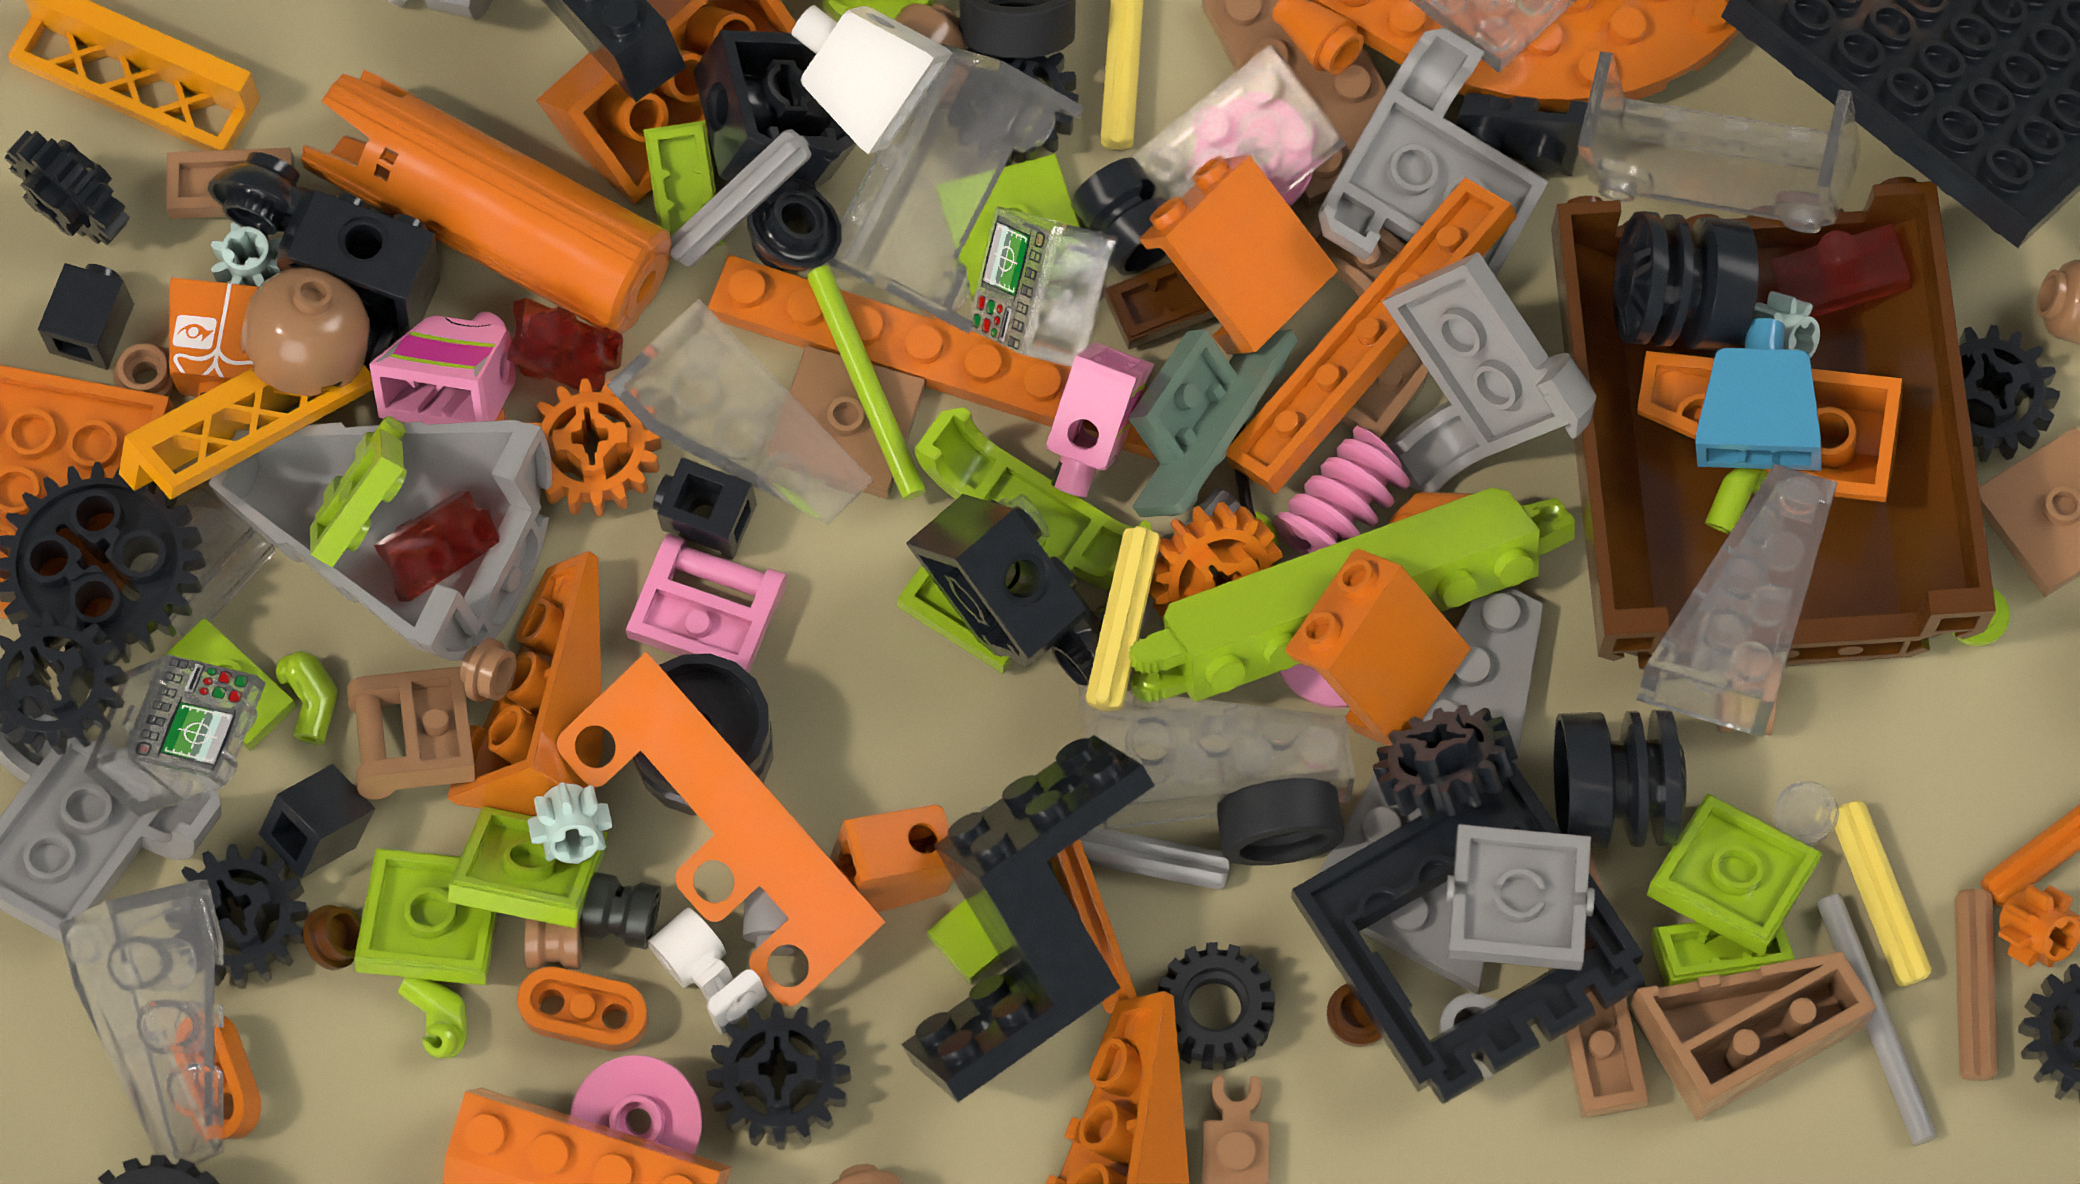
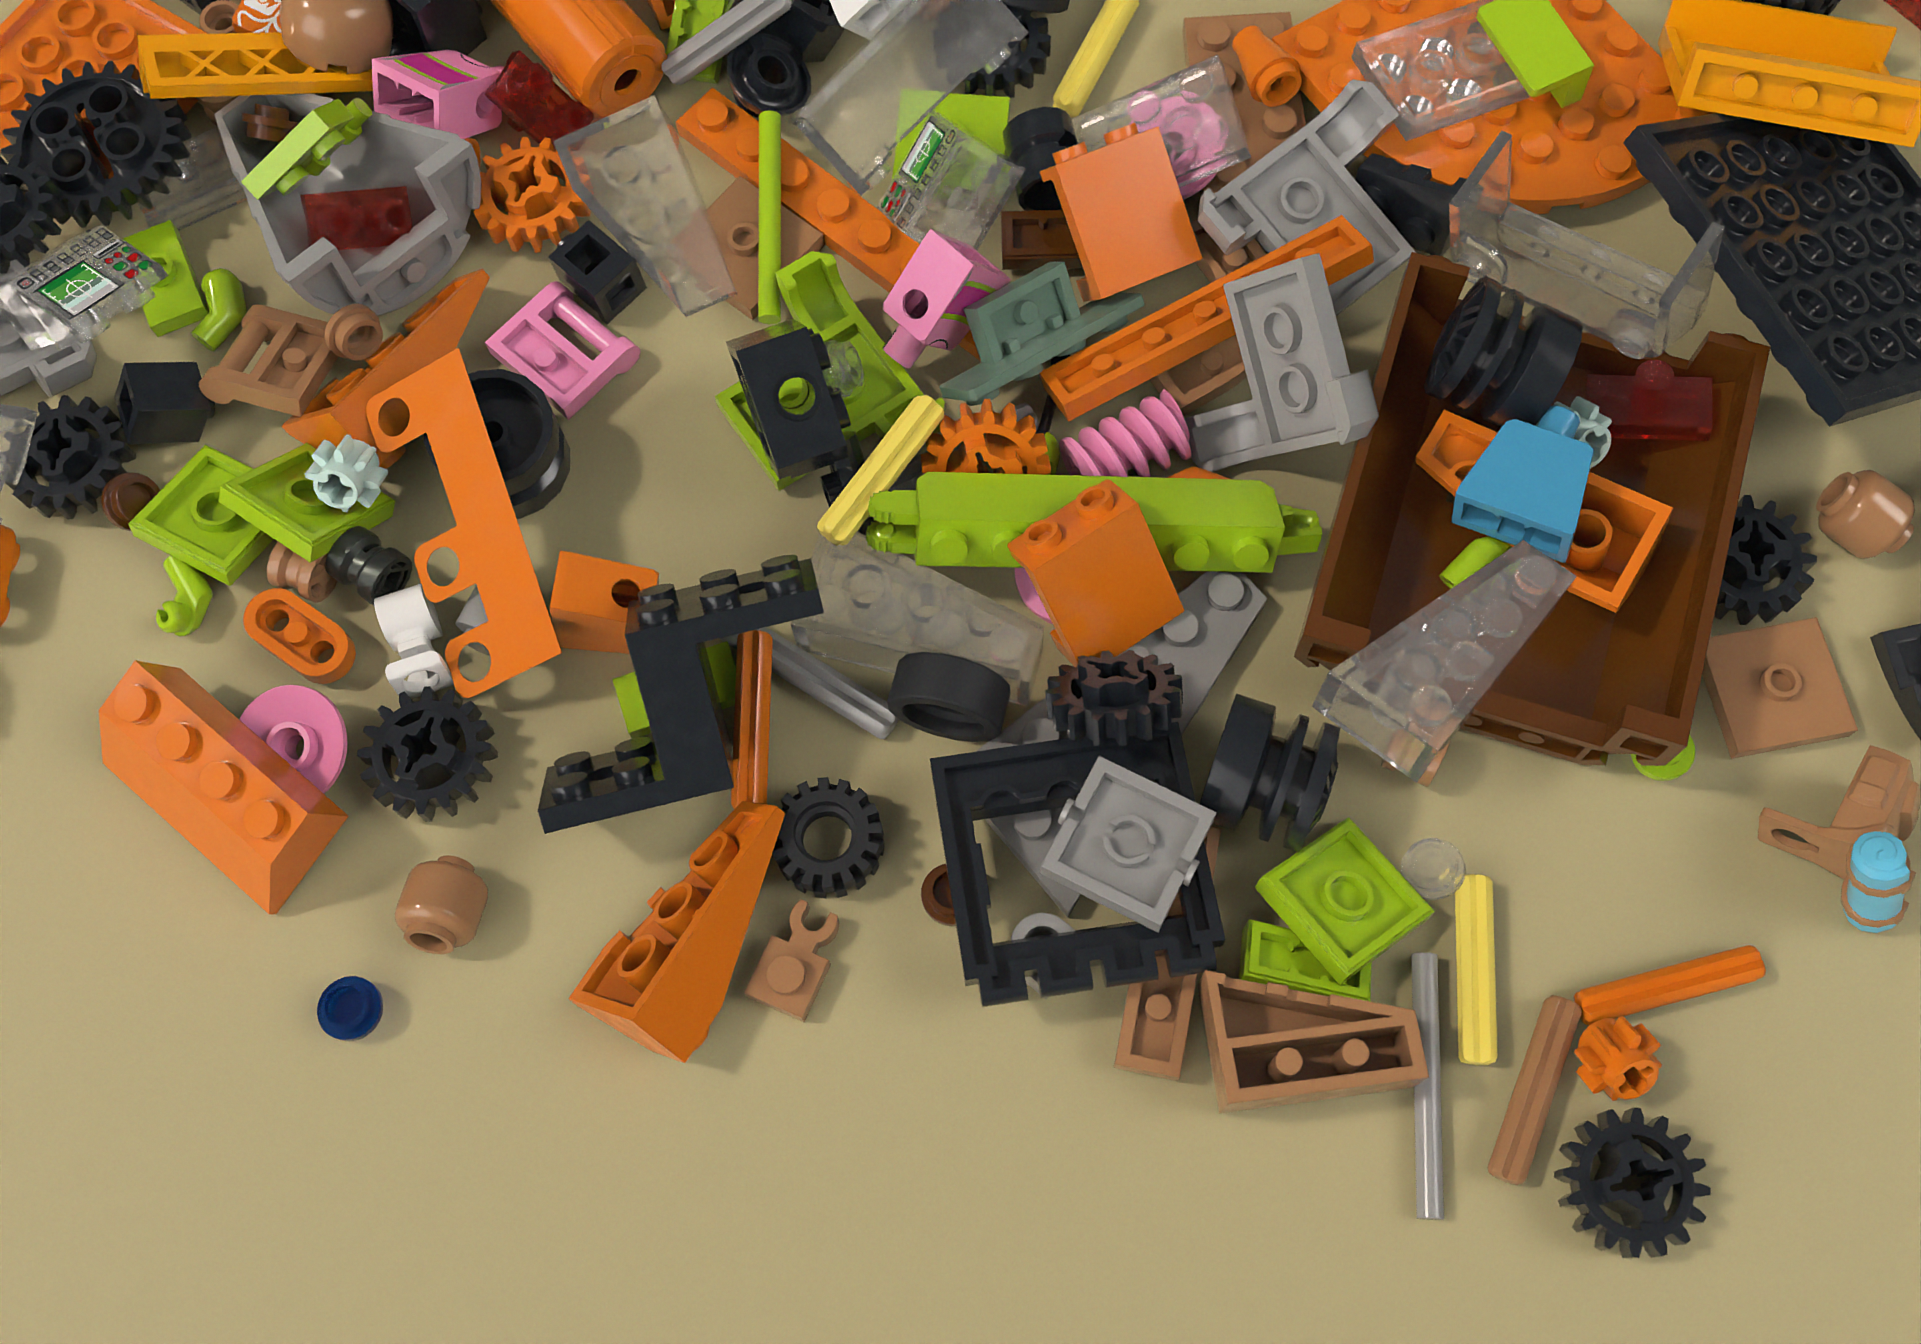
camera: 25 degrees right, 0 degrees up
none -> reddish brown plate [241,103,299,142]

